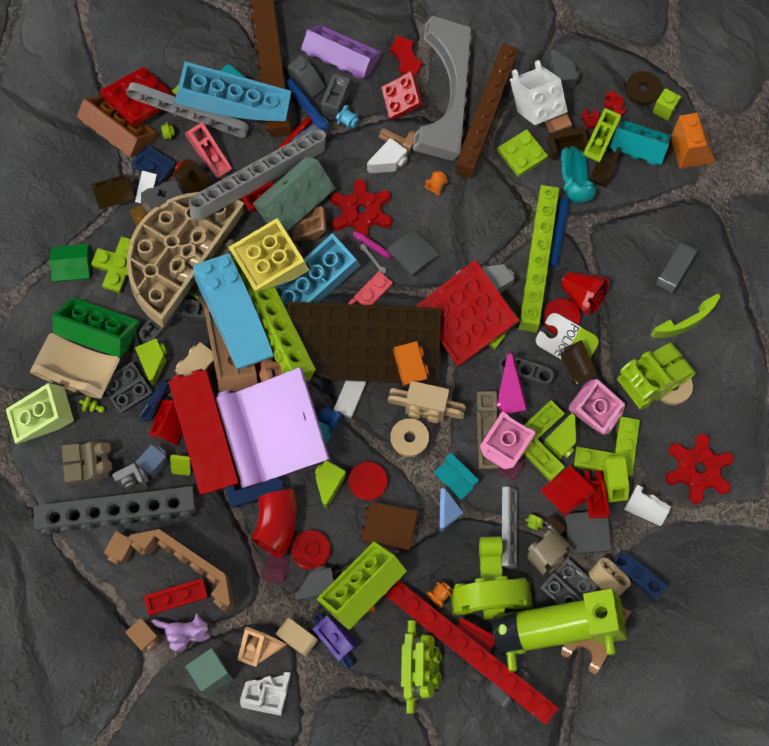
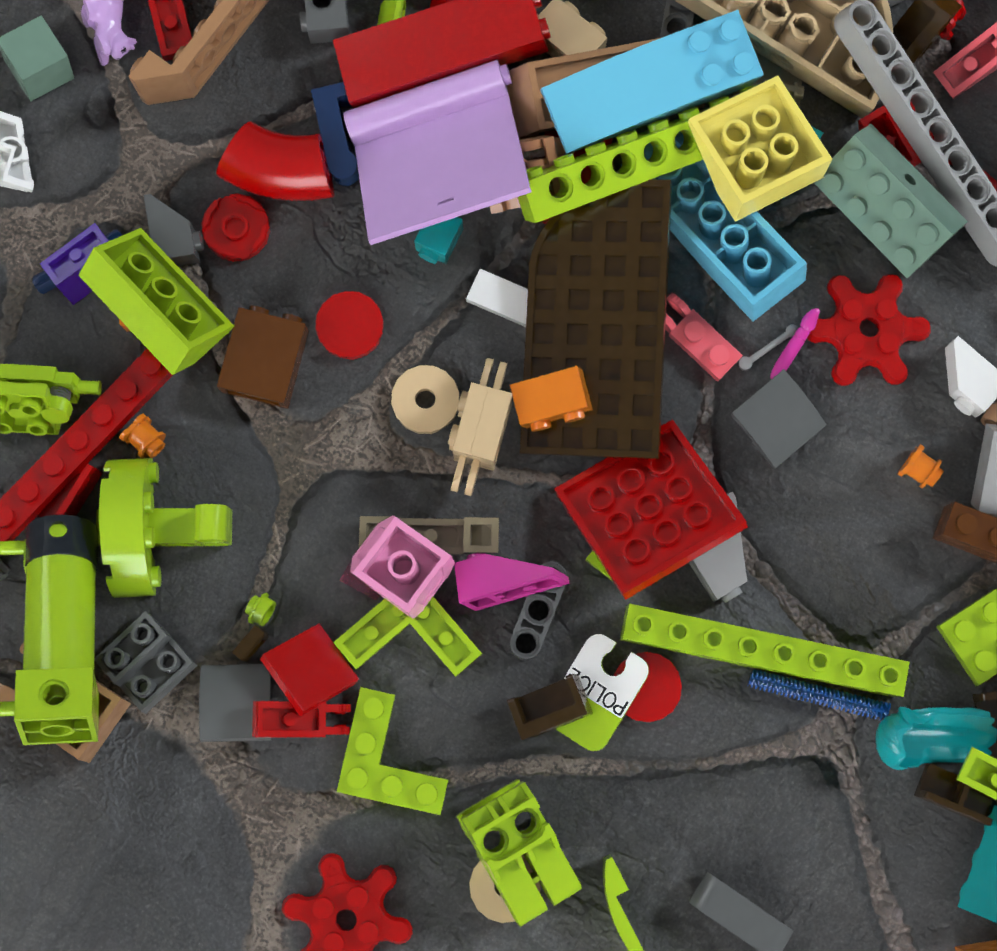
camera: 90 degrees right, 10 degrees up
light nougat slope [237,627,287,667] -> none
clear pink slope [264,556,288,583] -> none
tan beam [275,617,318,657] -> none
medium nougat slope [292,206,326,241] -> none
lime slope [314,460,346,509] -> none
blue brick [318,406,343,431] -> none
teal panel [434,453,479,500] -> none
light blue slope [439,488,463,532] -> none
light grey tile [502,486,517,569] -> none
dark tan brick [527,529,574,576] -> none
lime slope [543,413,576,460] -> none
red cone [561,272,610,315] -> none
bright pink slope [569,379,625,435] -> none
tan beam [589,558,631,596] -> none
lime slope [604,455,629,502] -> none
dark blue leg [612,551,668,603] -> none
white slope [624,485,671,526] -> none

